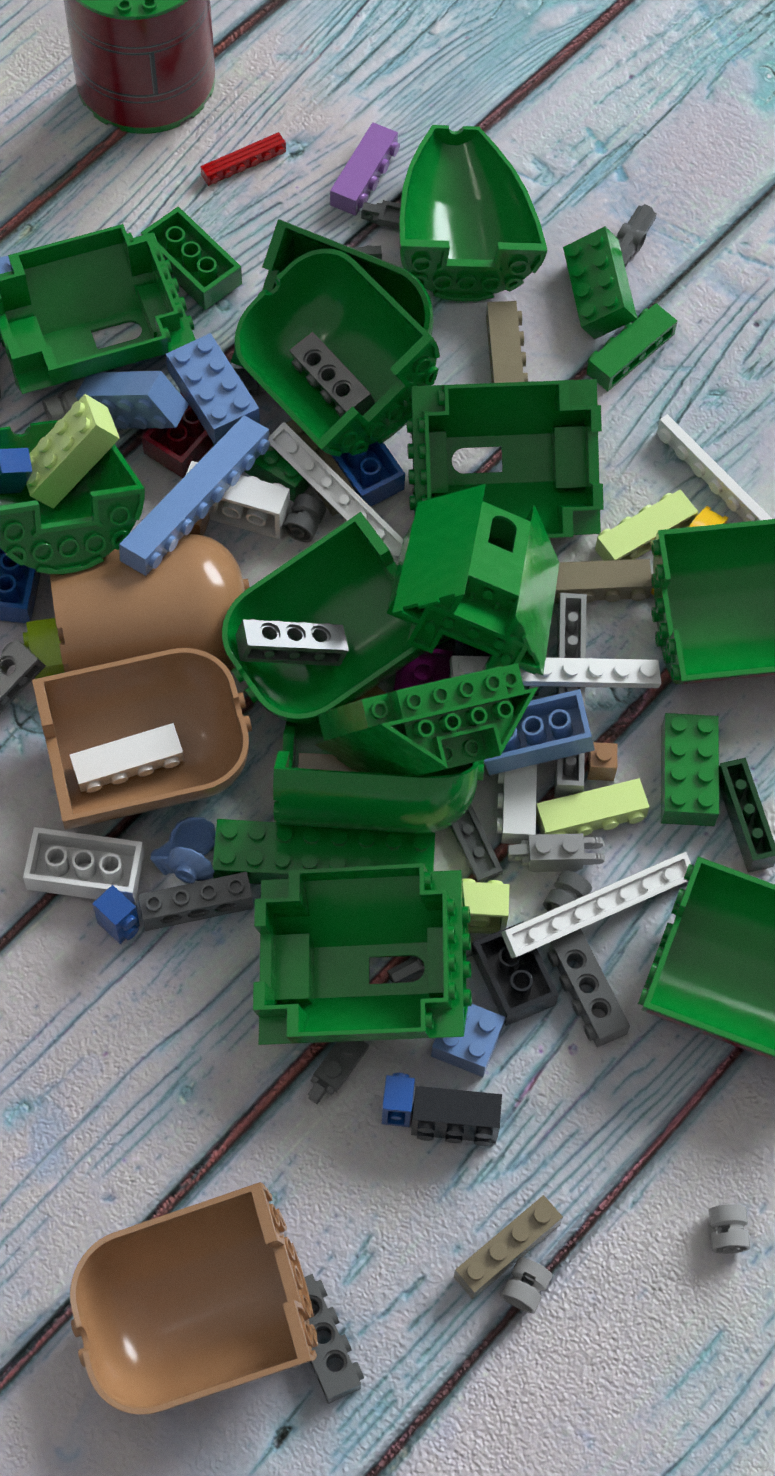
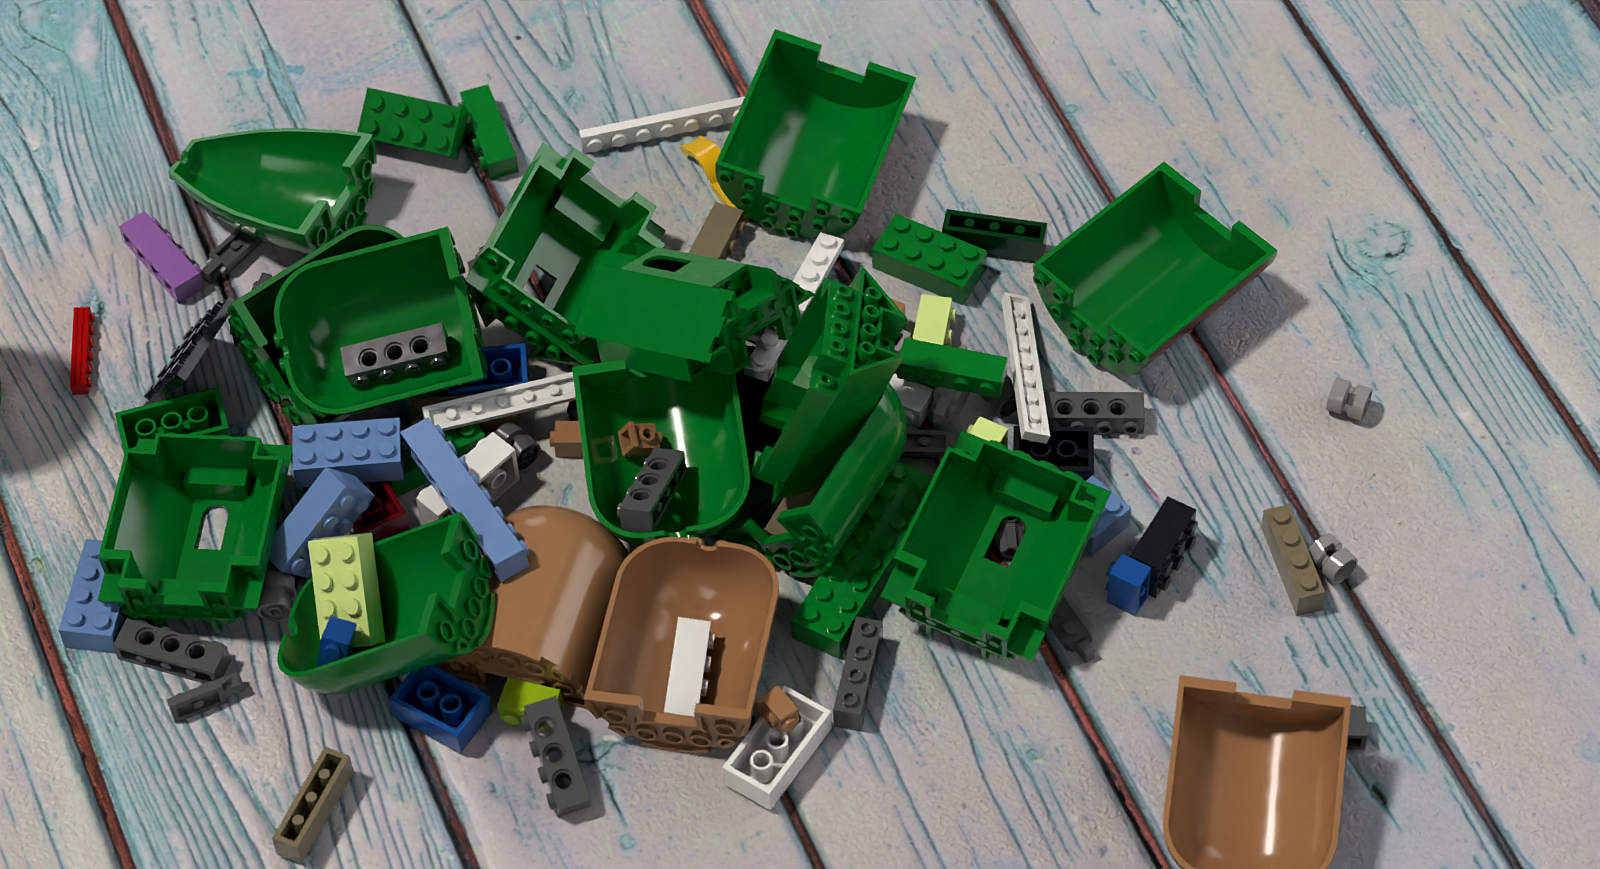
camera: 60 degrees left, 10 degrees down
blue brick [92,885,140,944] -> none
medium blue animal [150,817,216,883] -> none
dark tan brick [486,301,528,383] -> none
yellowish green brick [595,489,698,561] -> none
dark grey piece [617,204,657,267] -> none
none -> black plate [143,296,235,406]
none -> medium nougat brick [618,422,663,457]
none -> medium nougat brick [755,685,799,734]
none -> green brick [897,338,1008,398]

